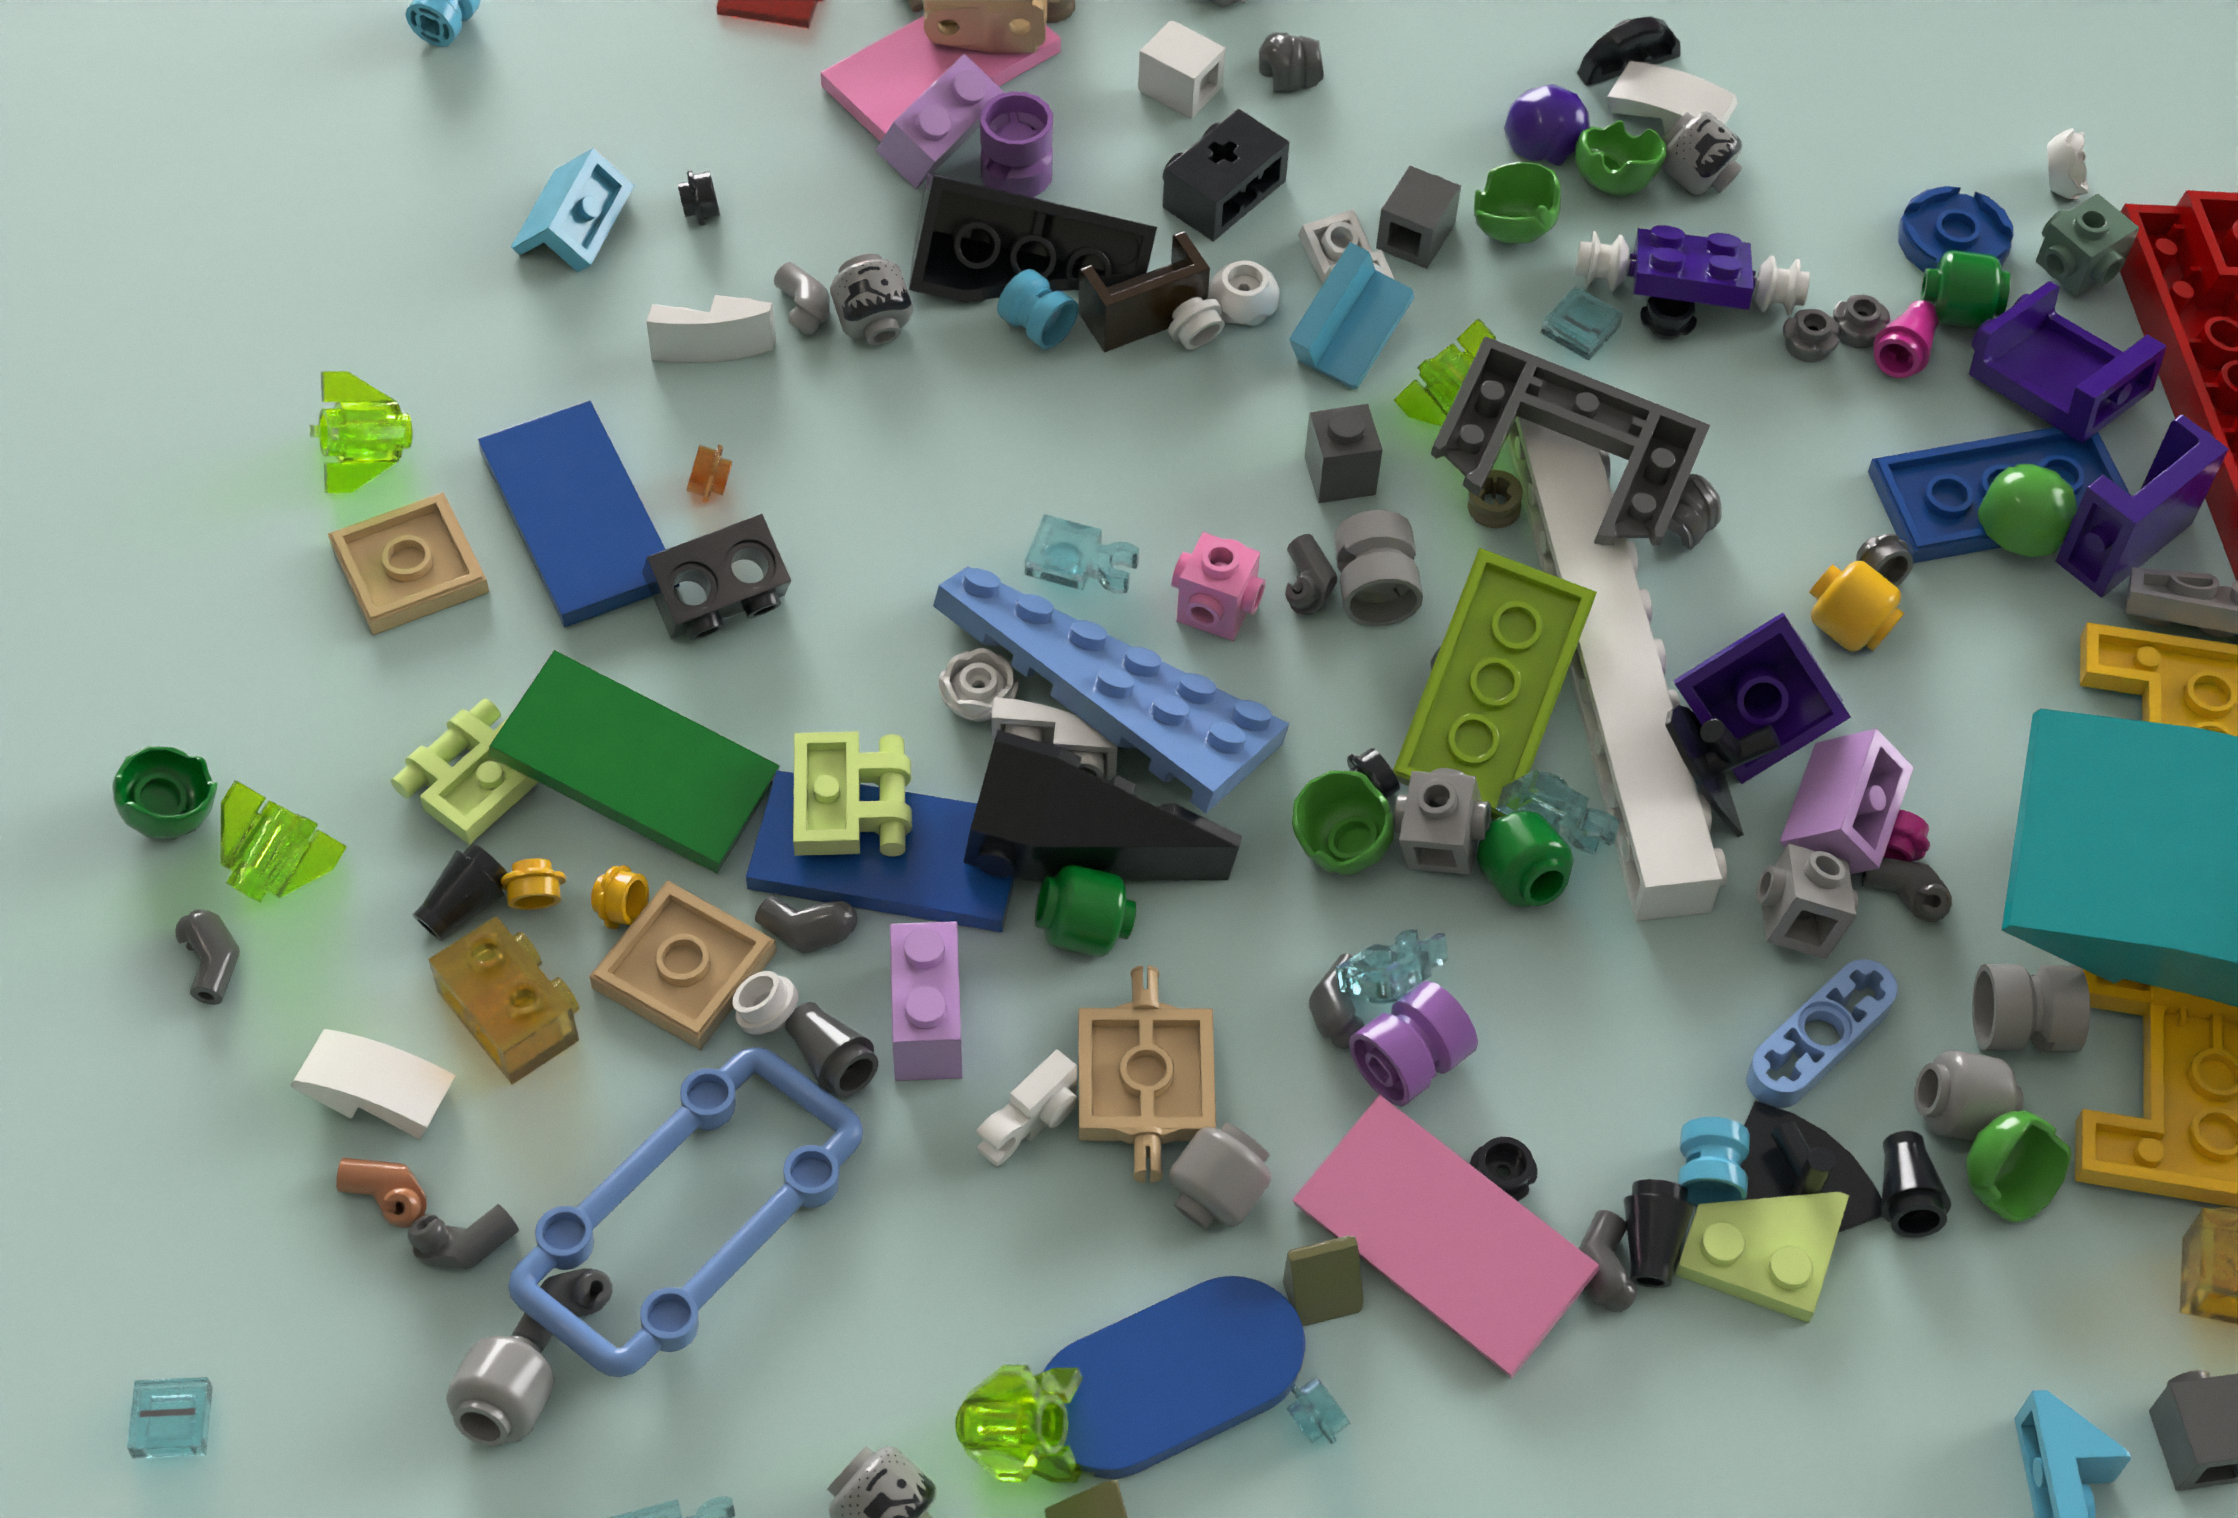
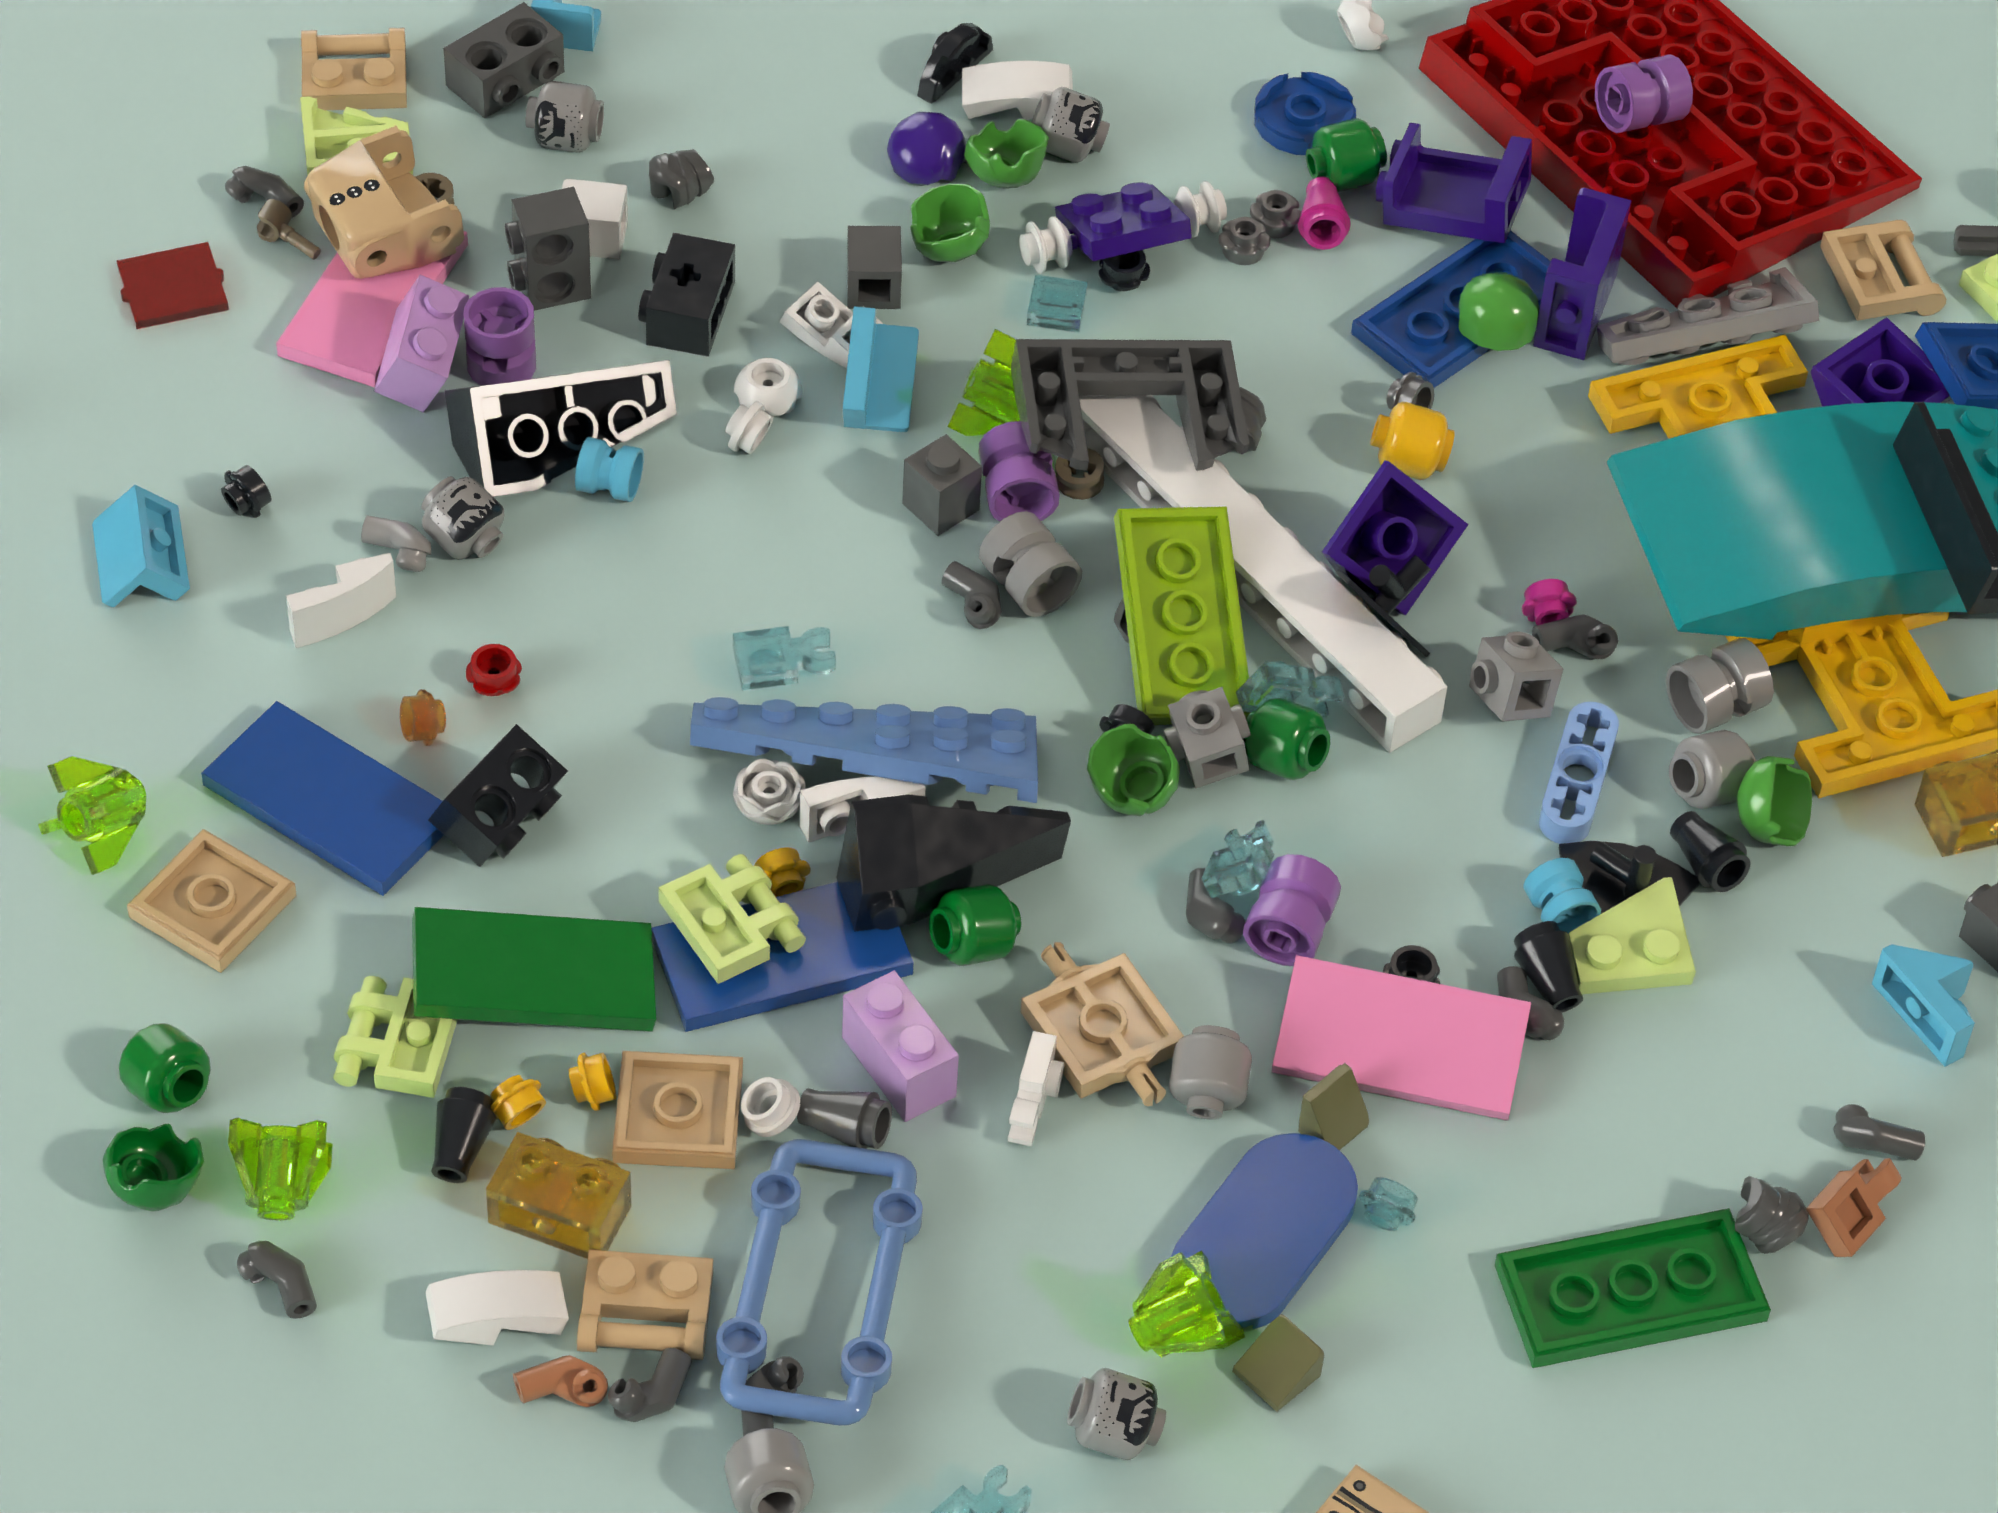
camera: 30 degrees left, 5 degrees down
dark grey arm [755,895,858,952] -> none
dark brown panel [1079,231,1210,353] -> none
bright pink brick [1171,532,1266,641] -> none
lavender brick [1780,728,1914,874] -> none
sand green brick [2035,193,2139,296] -> none
none -> green head [119,1023,211,1113]
none -> red plate [465,644,522,696]
none -> dark grey brick [505,186,591,311]
none -> tan plate [577,1250,713,1360]
none -> yellow plate [754,847,810,897]
none -> medium lavender wheel [978,421,1060,521]

